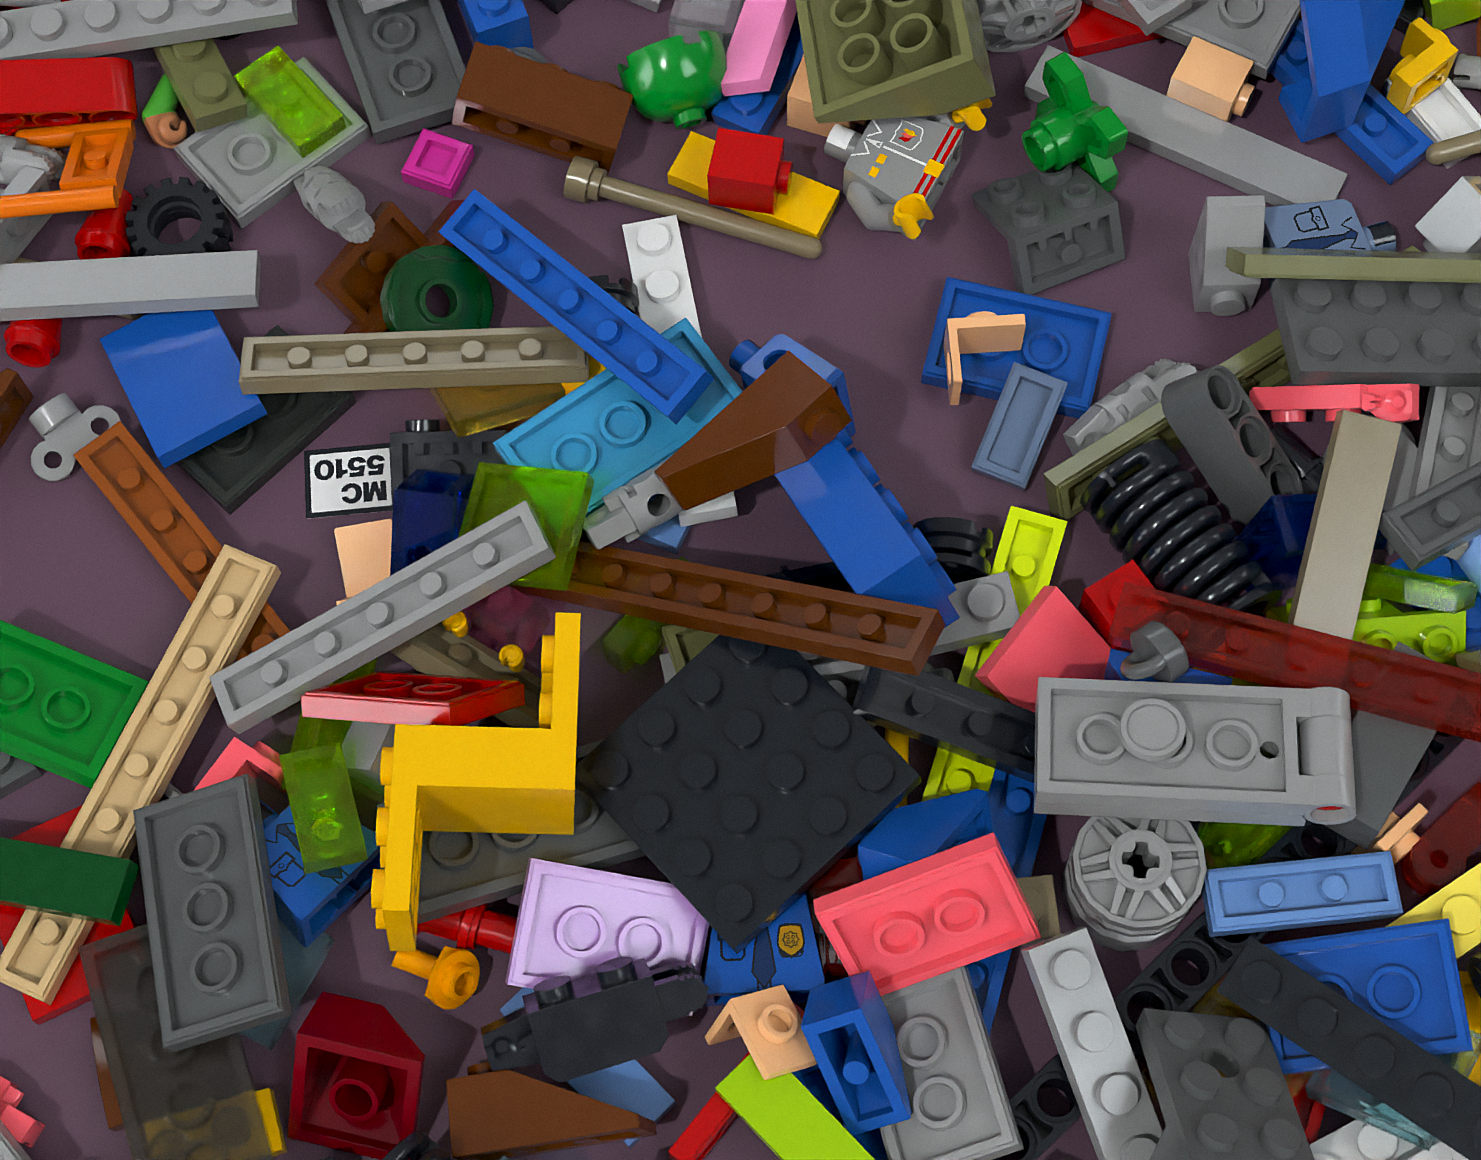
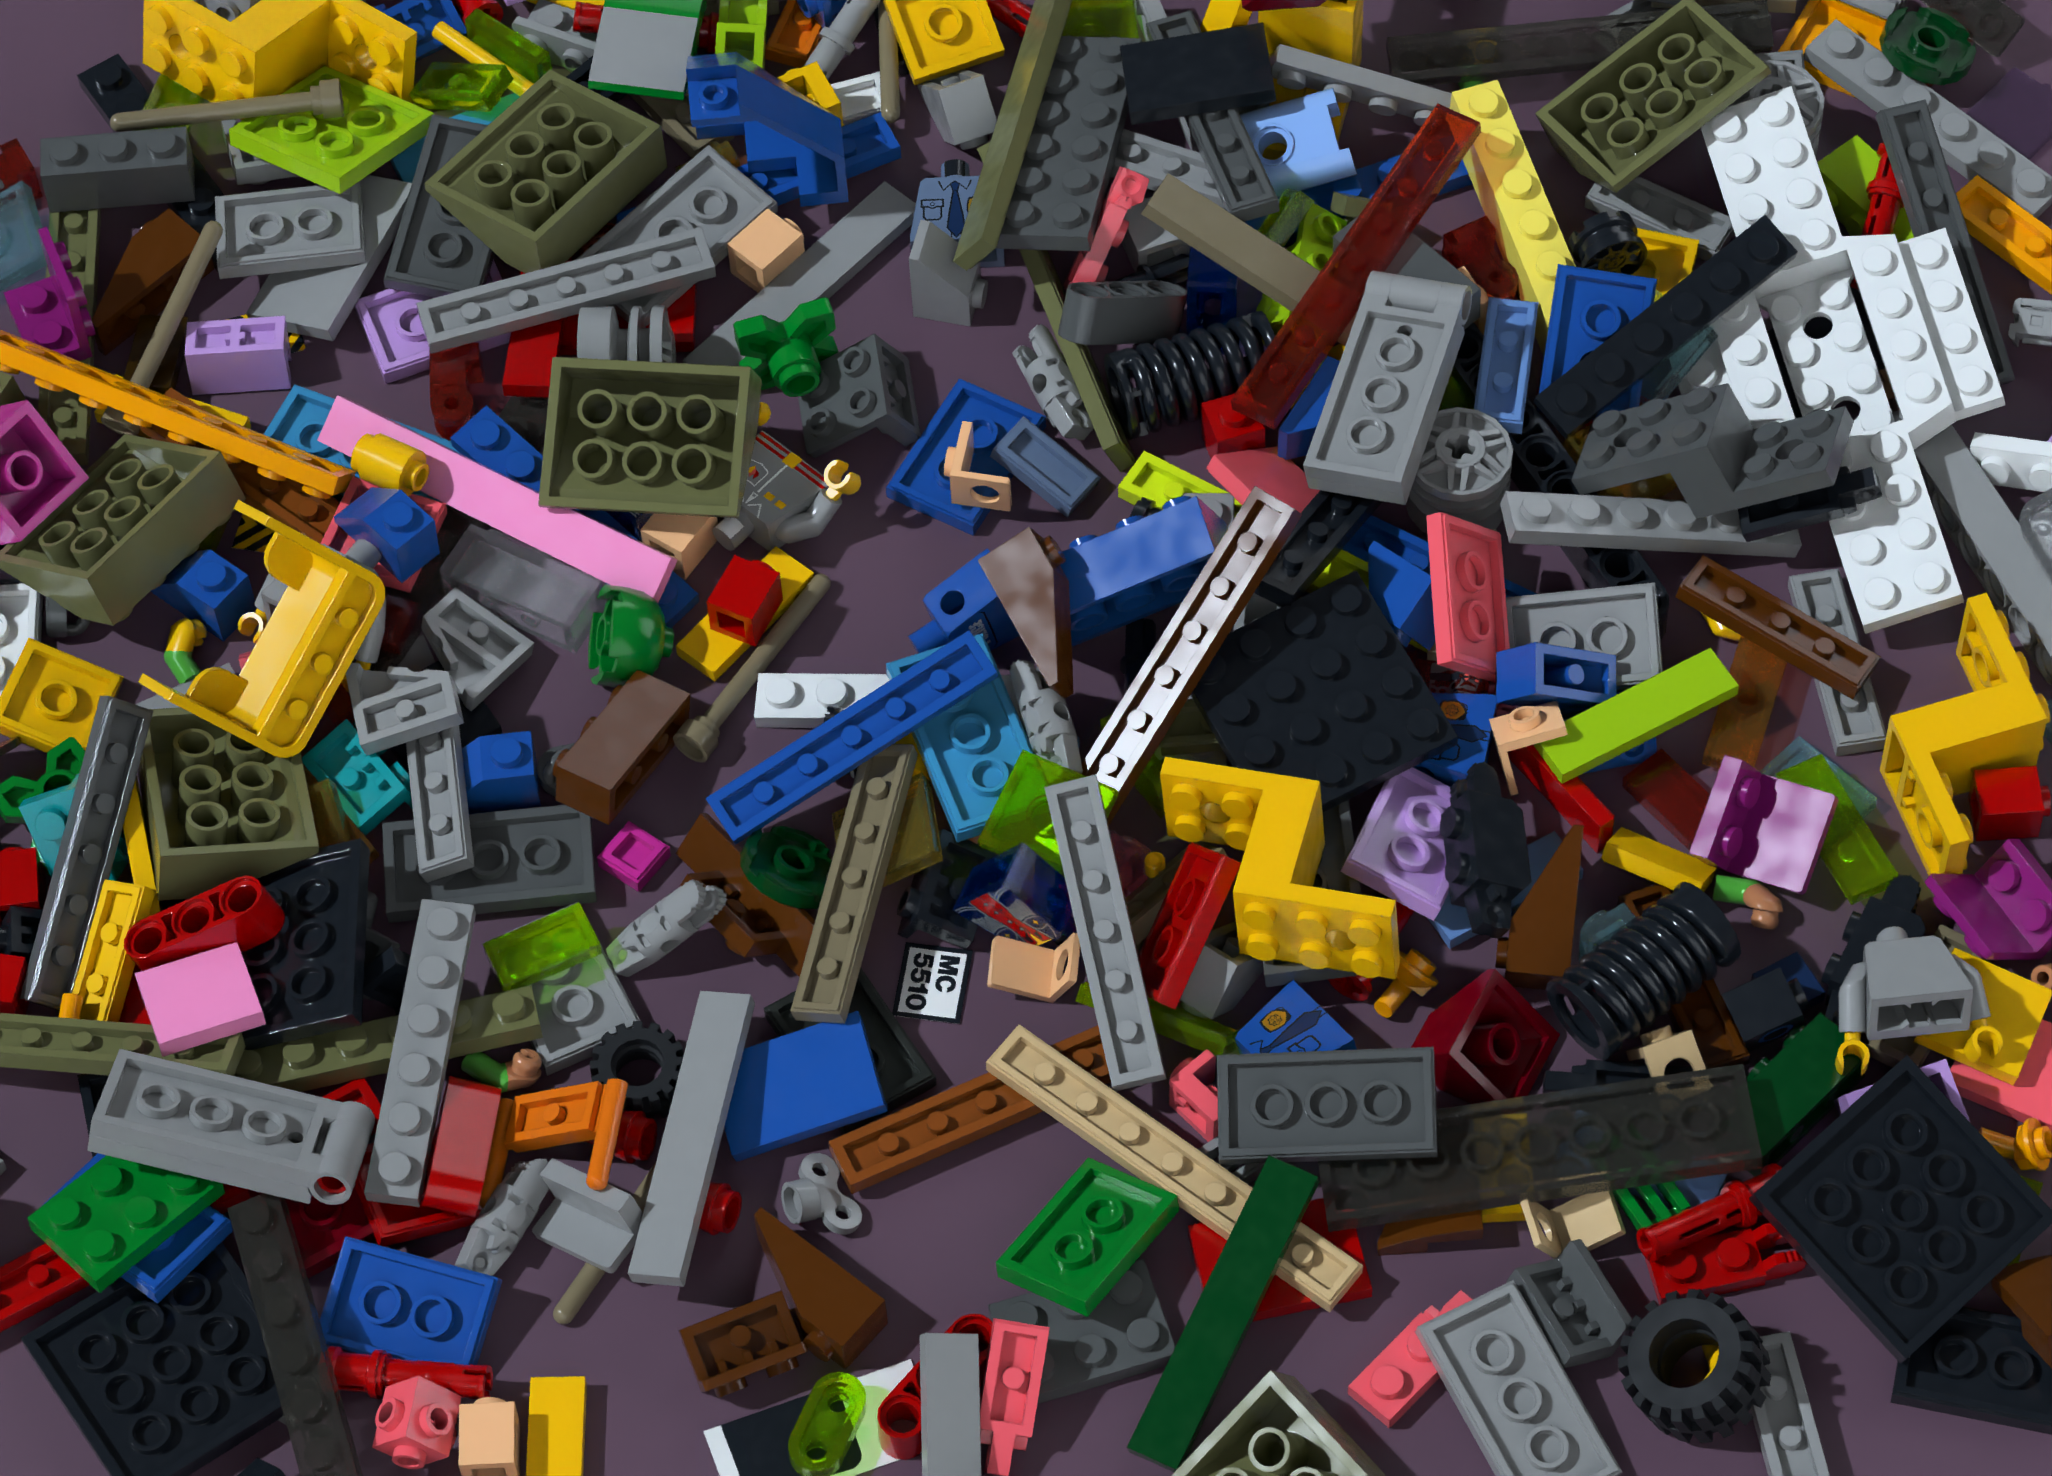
camera: 75 degrees left, 10 degrees down
clear neon green plate [279,742,367,874] -> none
dark grey tile [1120,620,1189,683] -> none
light grey piece [1120,698,1186,762] -> none

